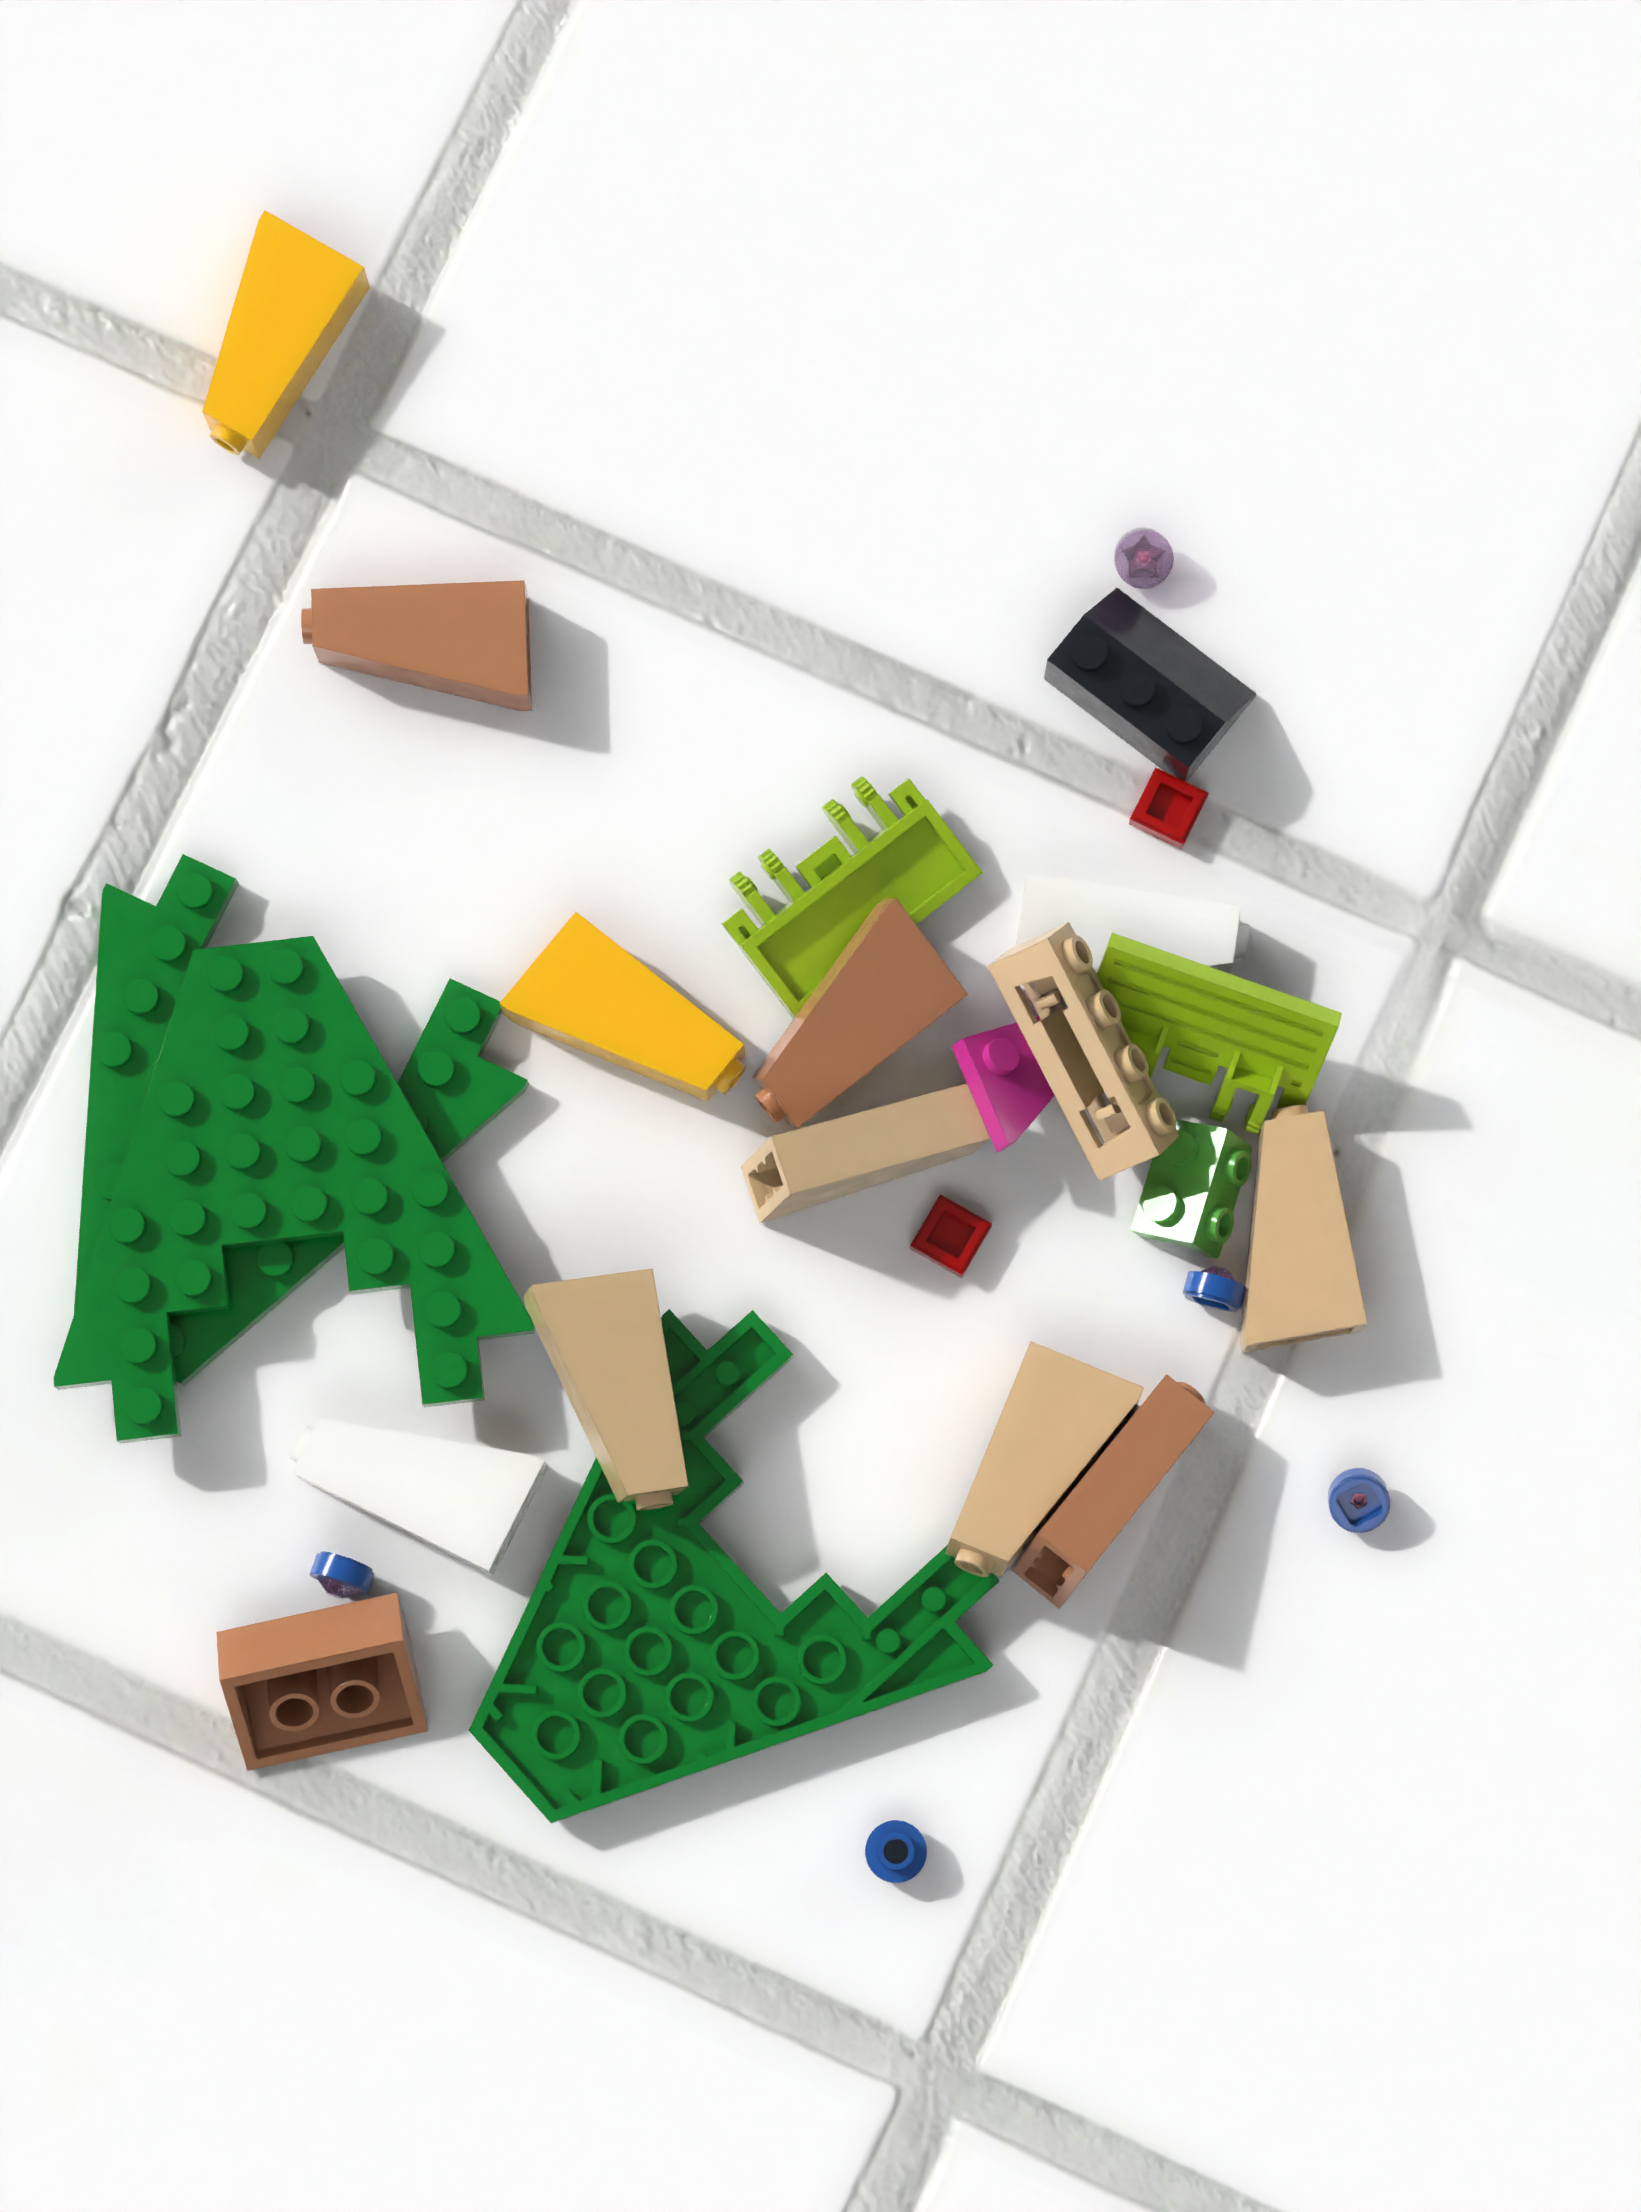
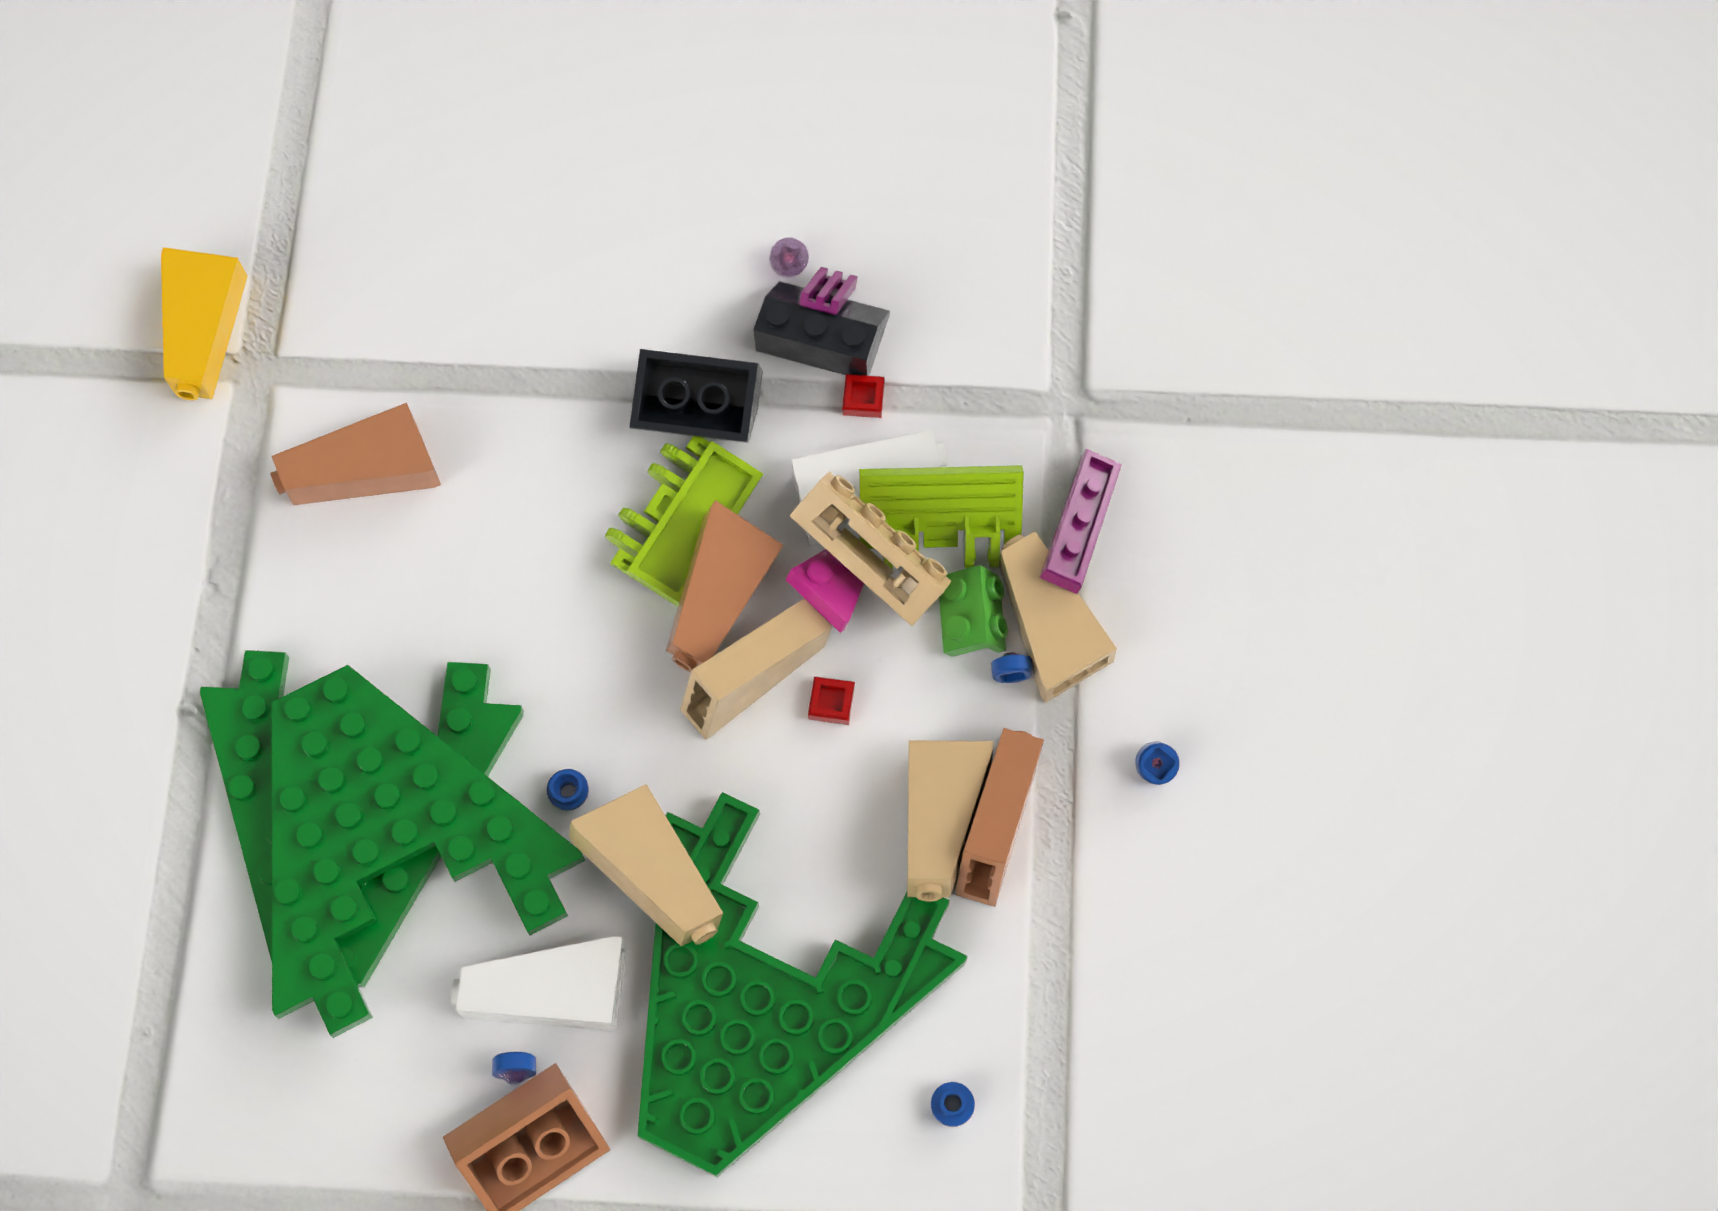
camera: 20 degrees left, 10 degrees down
yellow slope [499,912,746,1102] -> none
none -> blue plate [546,769,589,811]
none -> black slope [629,349,763,443]
none -> magenta tile [799,267,858,315]
none -> tile [1039,449,1122,594]

